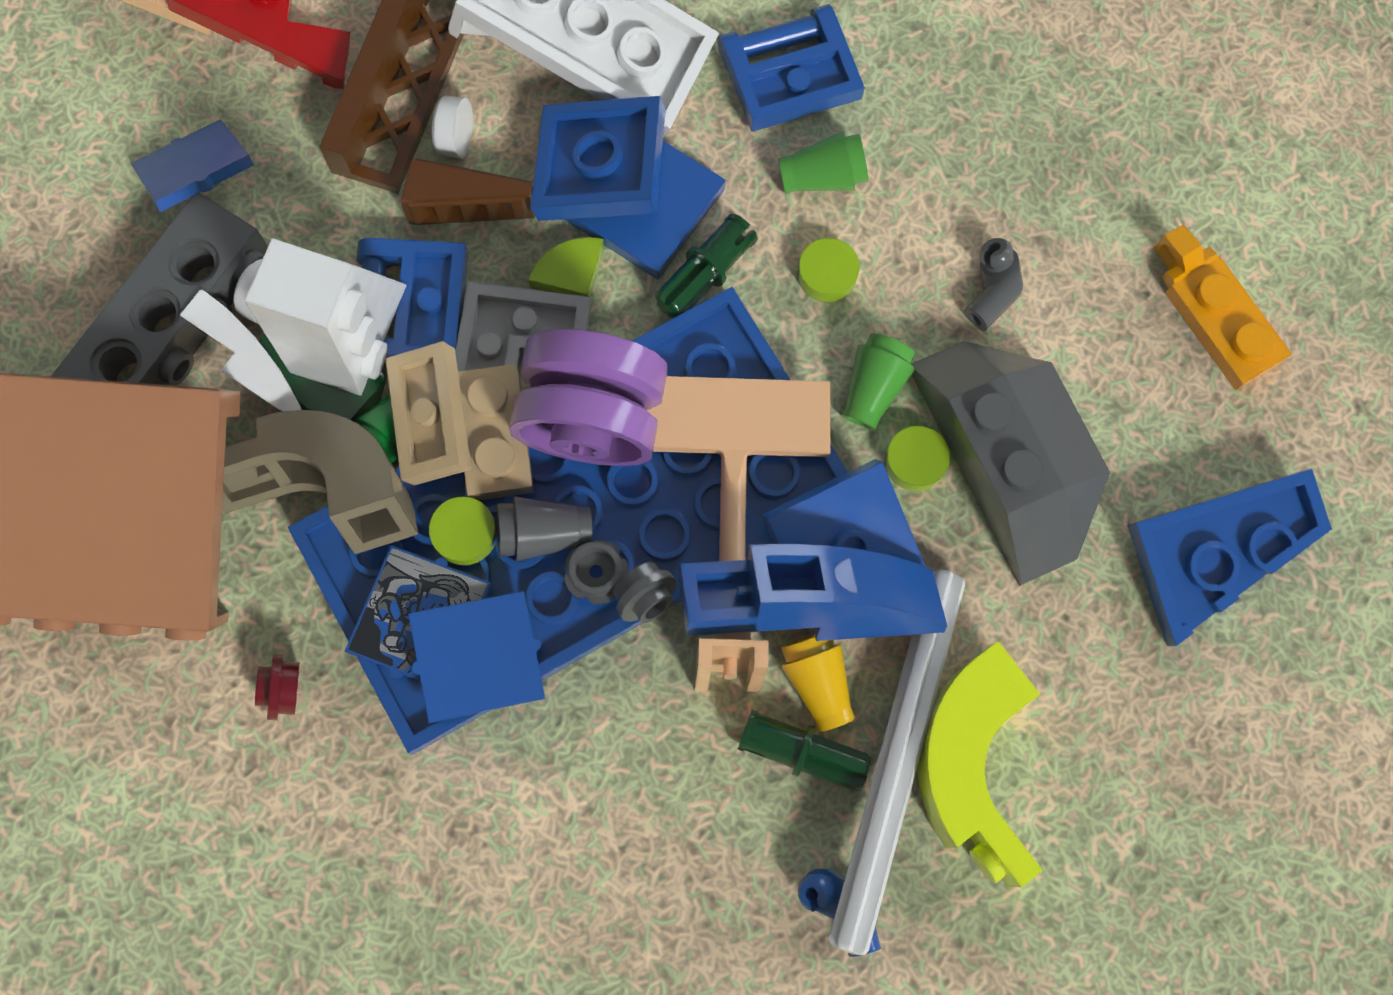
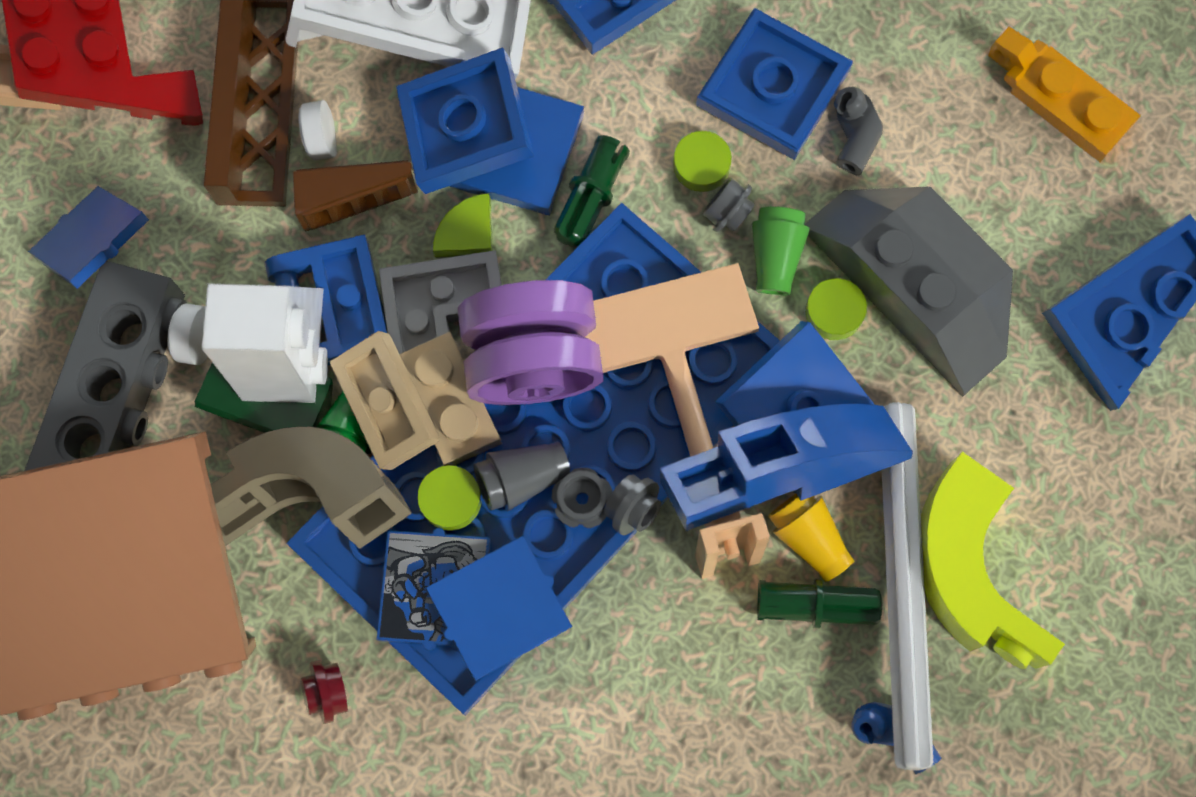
camera: 10 degrees left, 0 degrees up
white sticker [180,290,302,412] -> none
bright green cone [778,131,869,194] -> none
none -> blue plate [696,7,853,160]
none -> dark grey plate [702,178,755,232]

